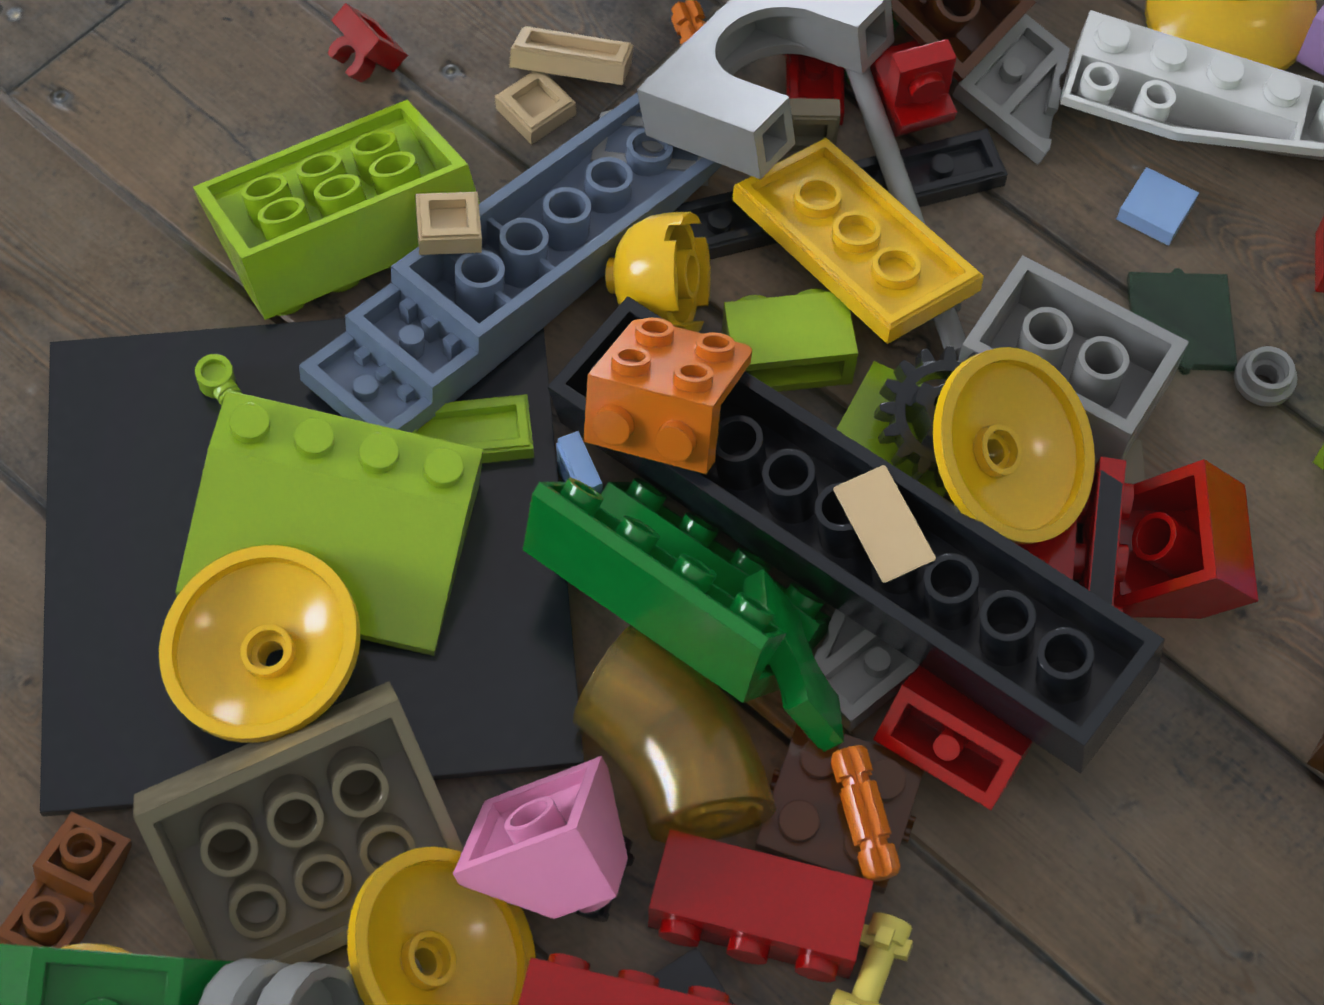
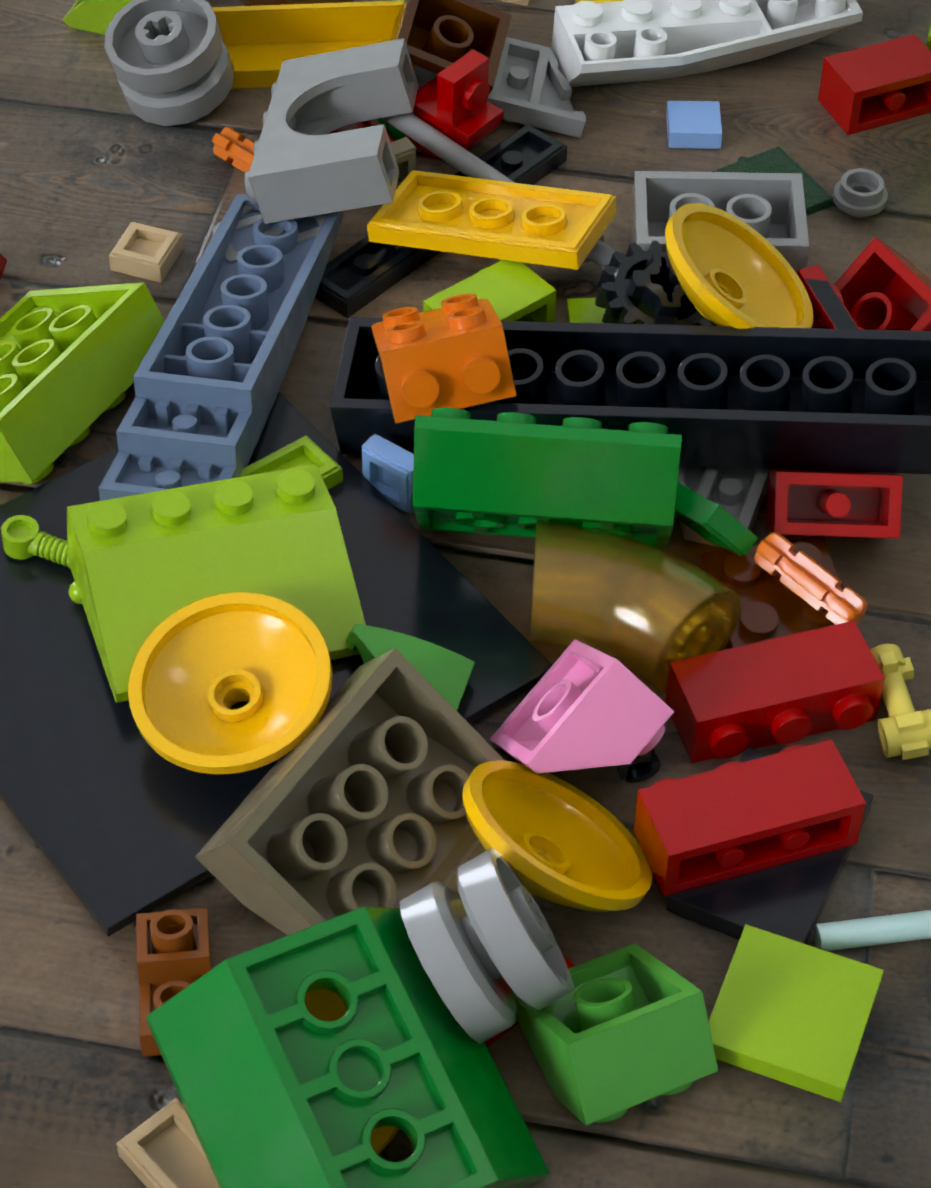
camera: 30 degrees left, 15 degrees down
tan tile [415,192,482,255] -> none
tan tile [510,26,634,85] -> none
yellow cylinder [605,212,711,332] -> none
tan sticker [833,465,936,583] -> none
none -> bright green slope [346,624,475,711]

